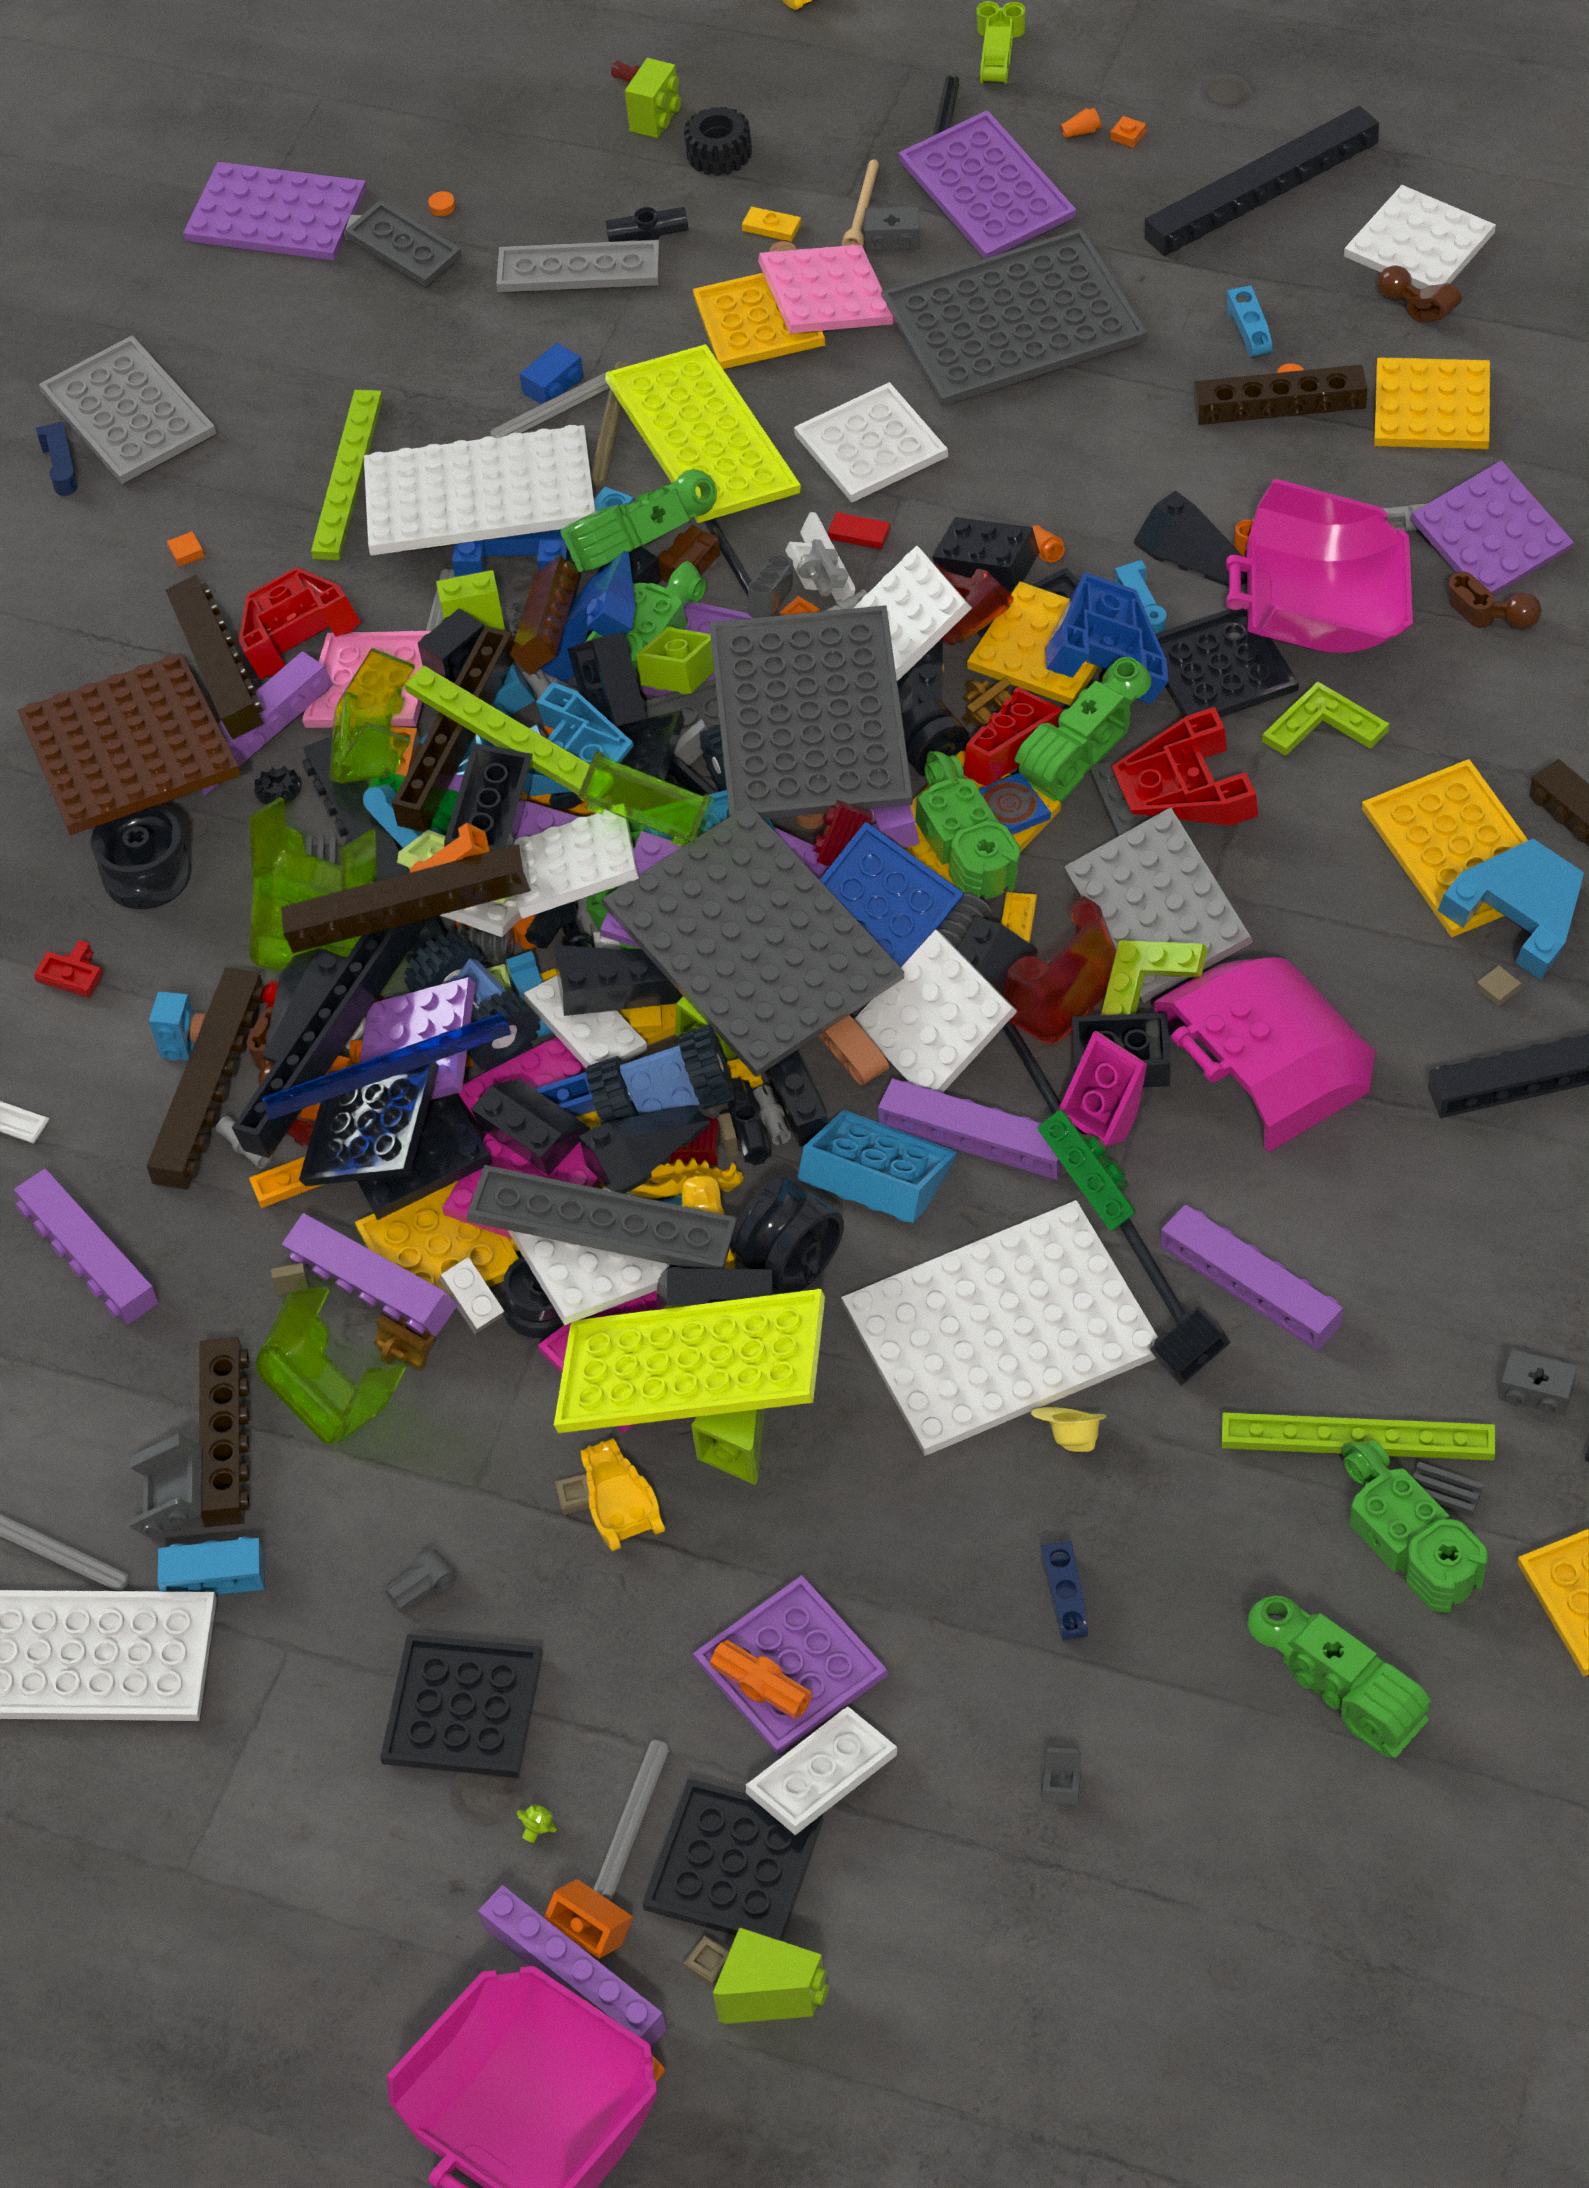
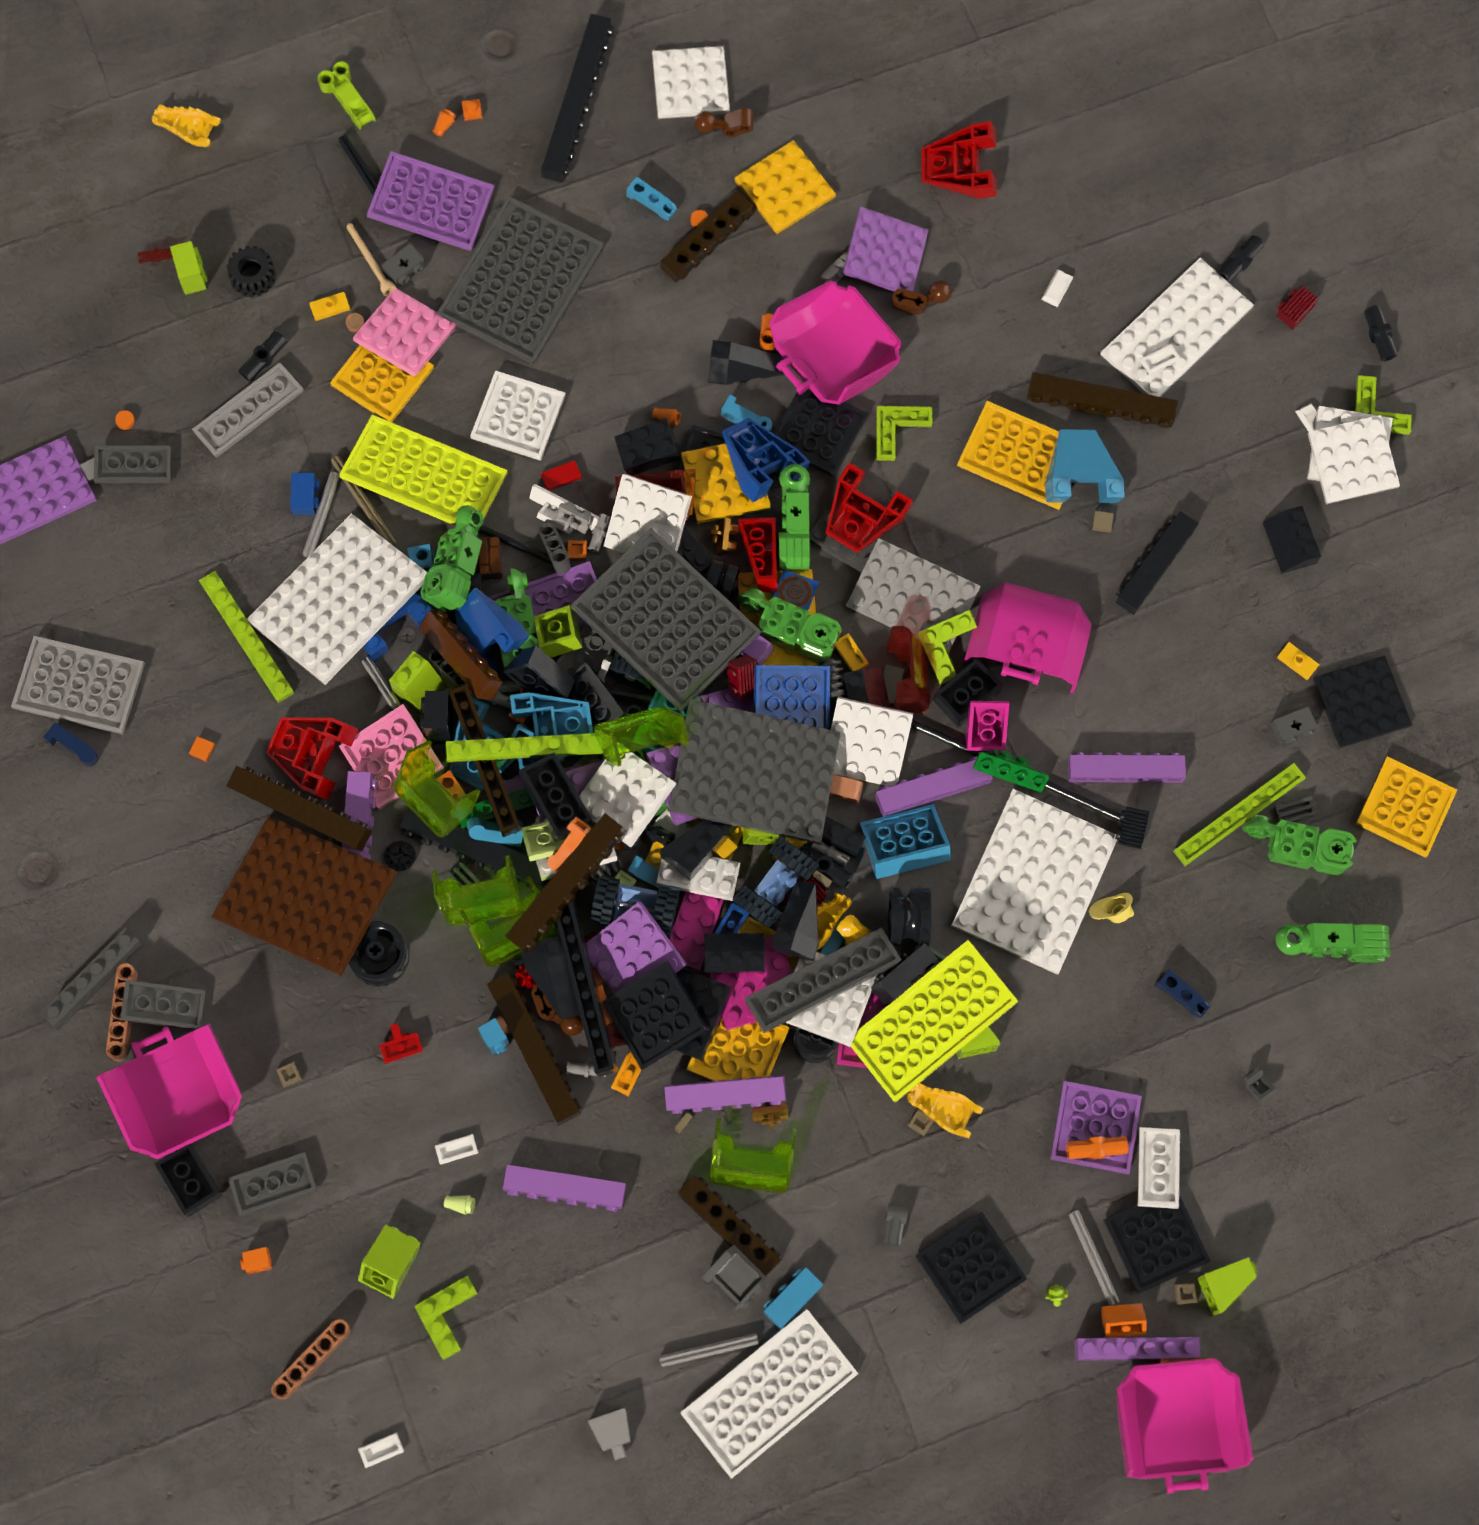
camera: 50 degrees left, 20 degrees up
clear blue tile [262,1013,511,1120] -> none
white brick [439,1257,504,1335] -> none

